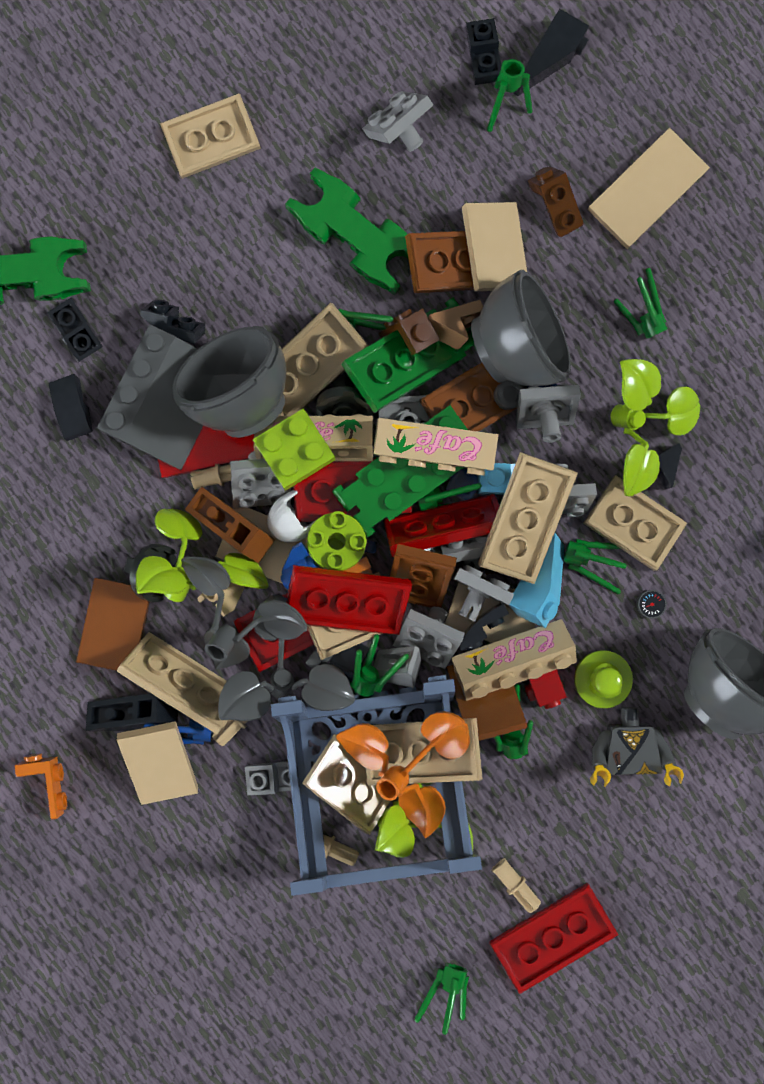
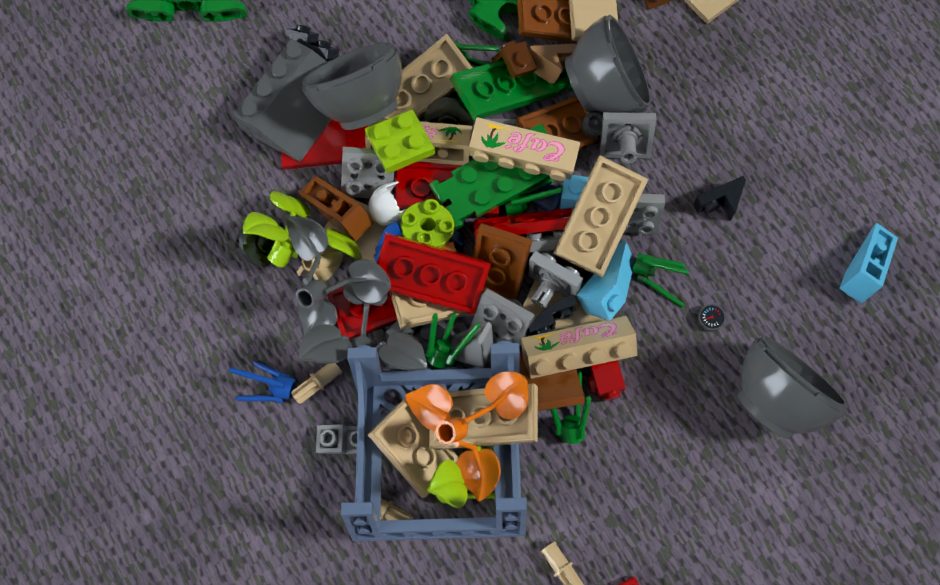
camera: 15 degrees right, 15 degrees down
orange bracket [15,753,67,820] -> none
black slope [47,298,103,362] -> none
black slope [49,374,93,441] -> none
dark orange tile [76,578,150,671] -> none
black slope [85,693,178,732] -> none
tan tile [117,632,227,735] -> none
tan tile [117,721,198,805] -> none
tan axle [190,464,231,489] -> none
lime plate [574,650,633,708] -> none
tan tile [583,475,687,571] -> none
dark grey torso [590,707,684,787] -> none
lime plant [610,359,700,497] -> none
green plant [614,268,668,339] -> none

